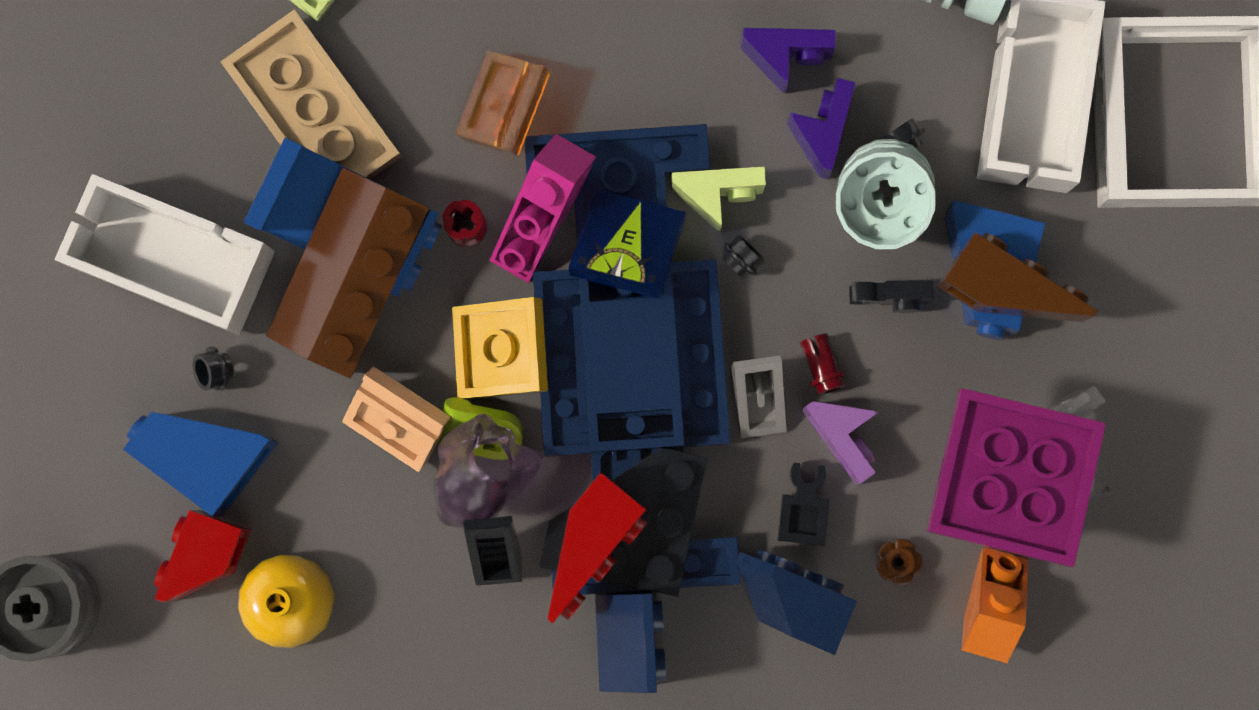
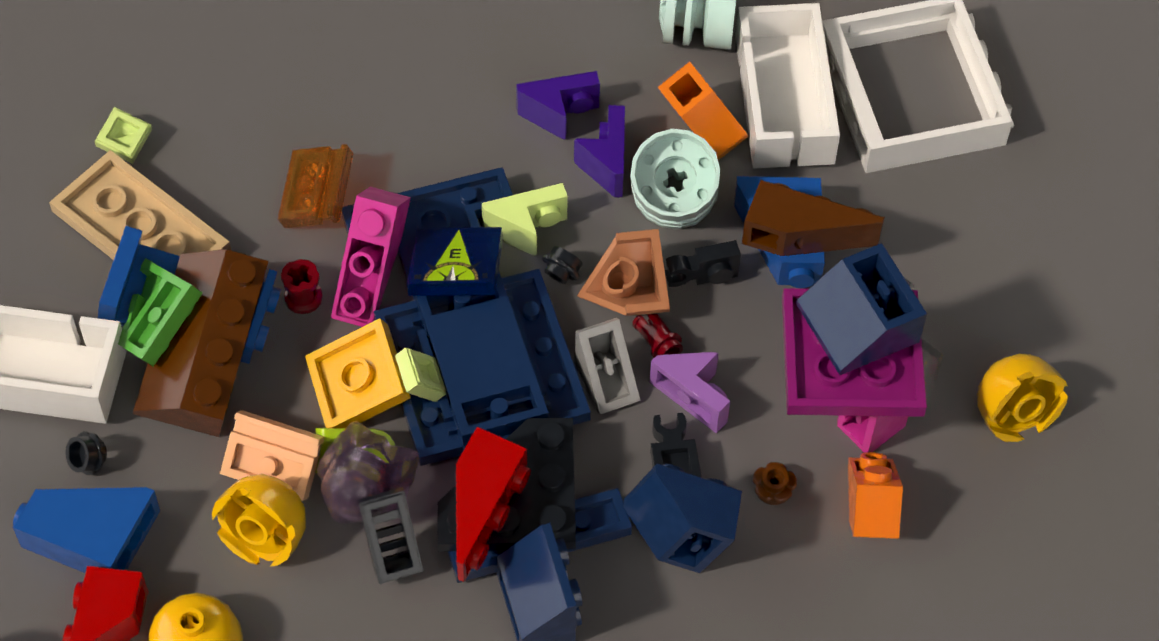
camera: 20 degrees left, 25 degrees down
none -> bright green wing [118,258,202,367]
none -> yellow cylinder [212,474,306,566]
none -> yellowish green tile [395,348,446,402]
none -> nougat slope [577,229,670,316]
none -> orange slope [658,61,749,161]
none -> dark blue slope [796,243,927,375]
none -> yellow cylinder [977,354,1068,442]

